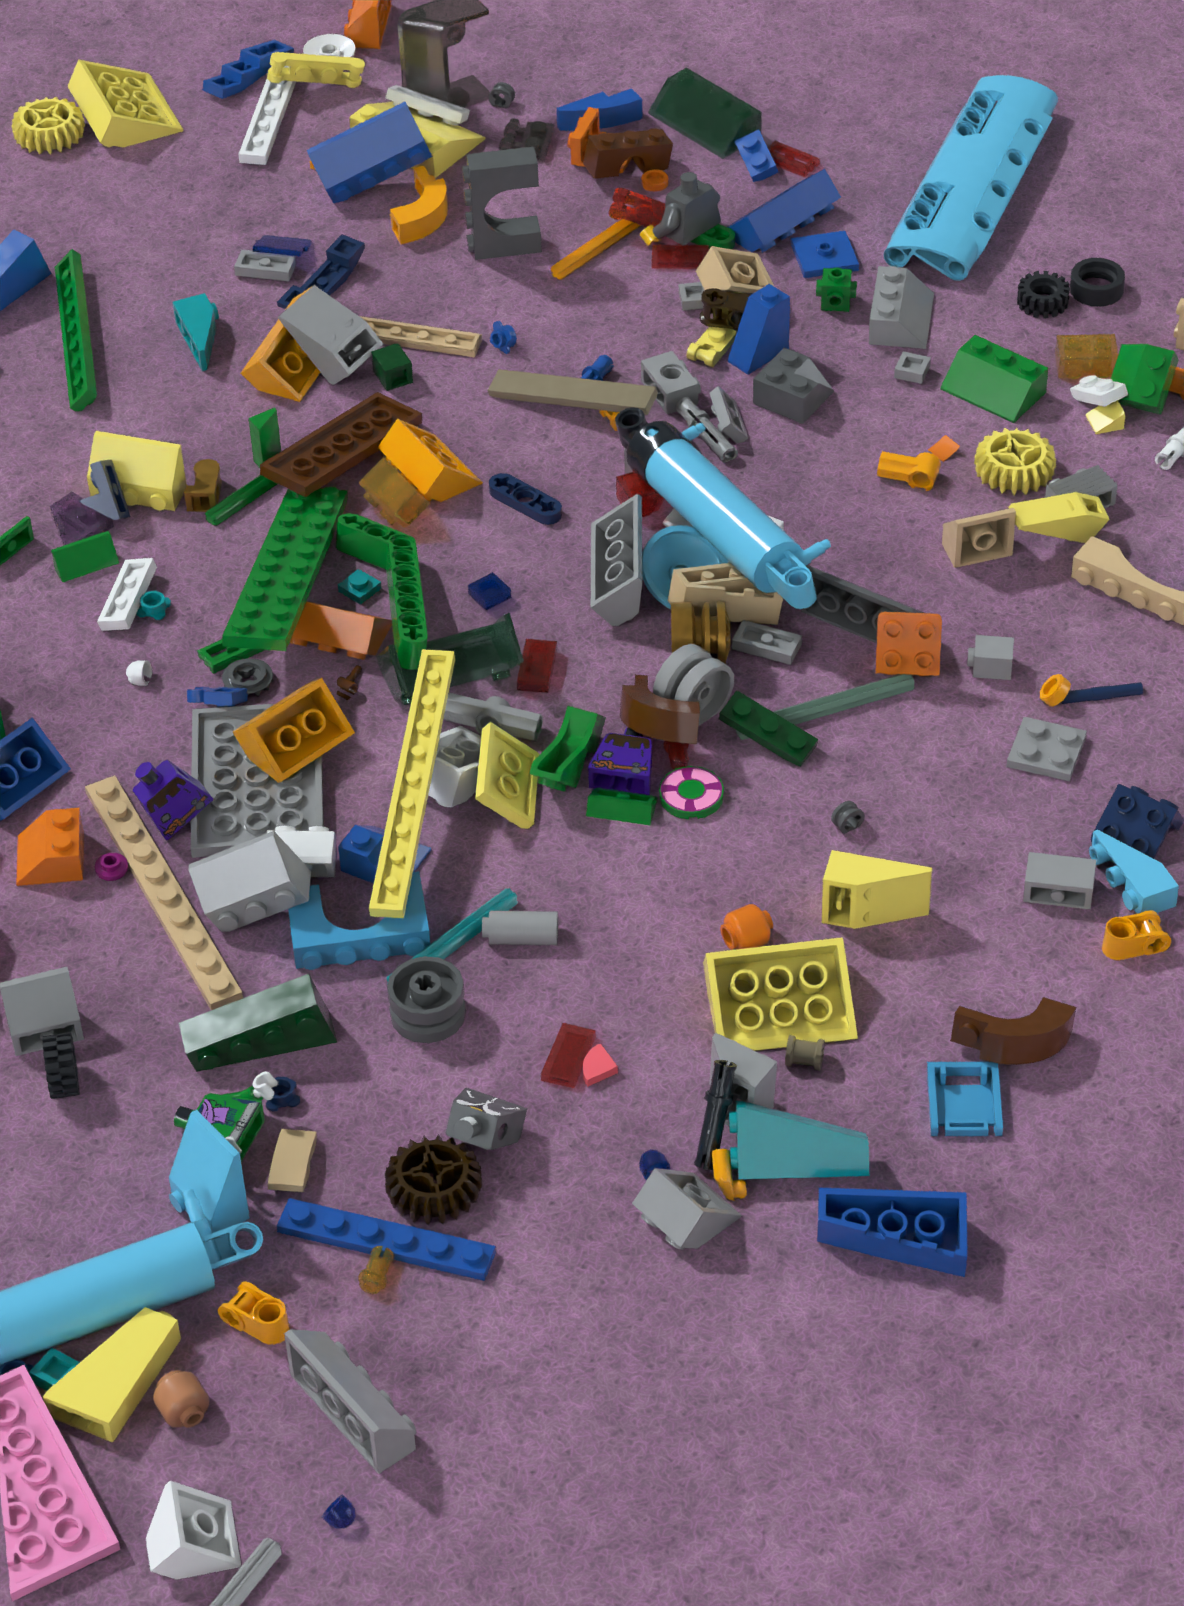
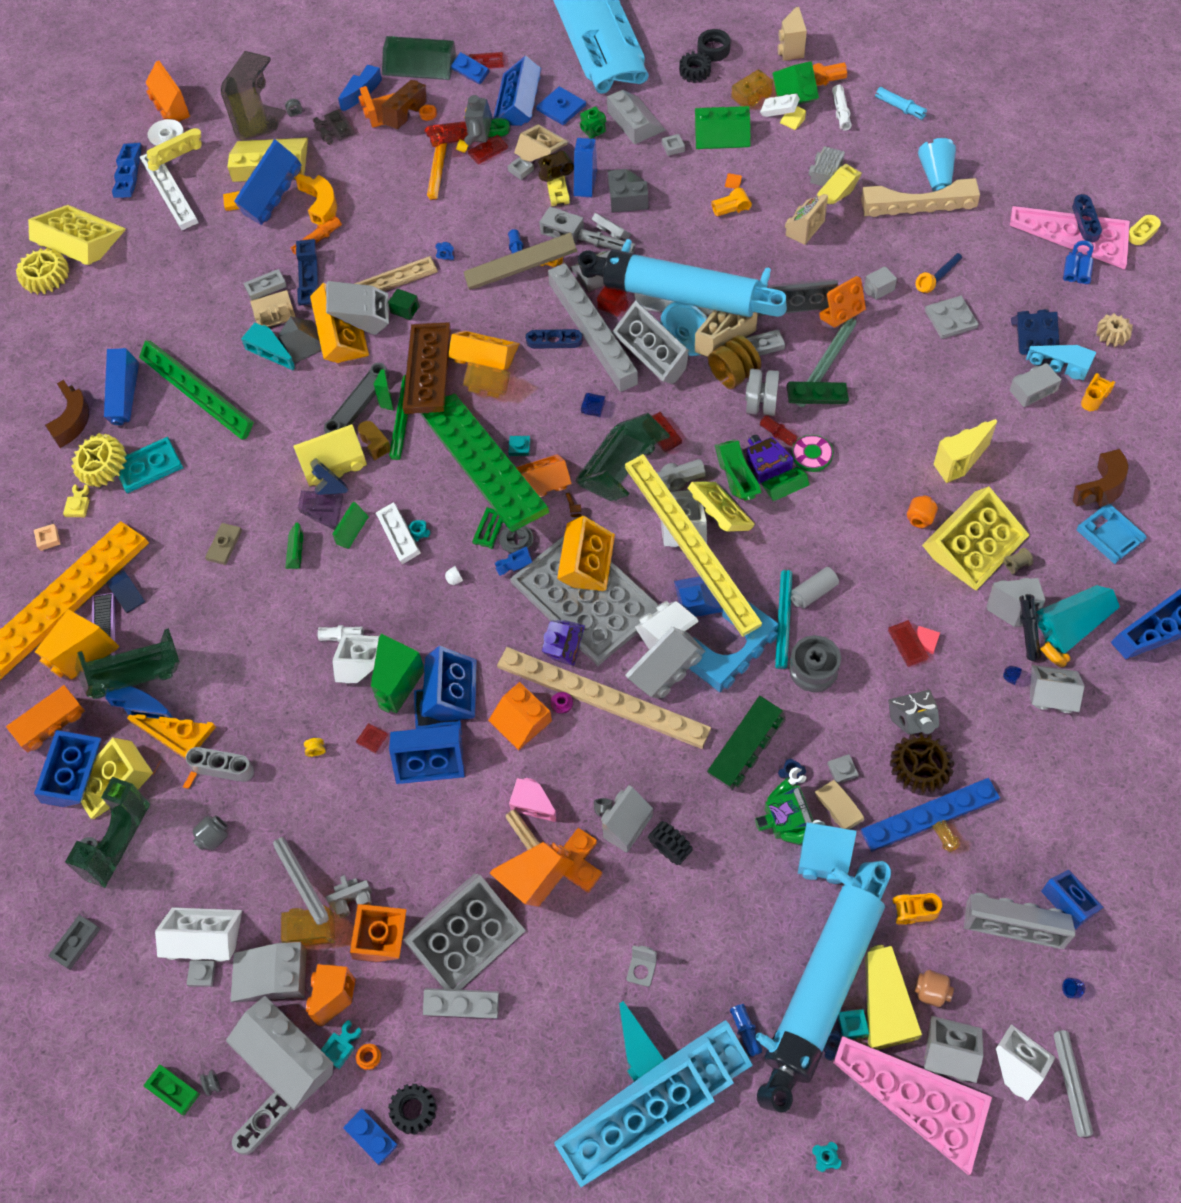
camera: 35 degrees left, 15 degrees up
clear blue piece [252,235,312,256] -> none
green beam [335,513,428,670] -> none
white plate [385,85,470,126] -> none
dark grey arch [462,147,542,260] -> none
reddish brown arch [620,675,700,744] -> none
dark grey bush [831,801,865,834] -> none
light yellow gear [974,427,1056,496] -> none
none -> tan hinge [250,290,295,327]
none -> dark grey slope [277,316,322,364]
none -> orange pin [290,216,342,254]
none -> dark grey piece [324,363,389,434]
none -> light grey brick [548,263,638,392]
none -> light grey plate [827,754,859,784]
none -> light grey slope [924,1016,983,1083]
none -> blue slope [1041,870,1104,930]

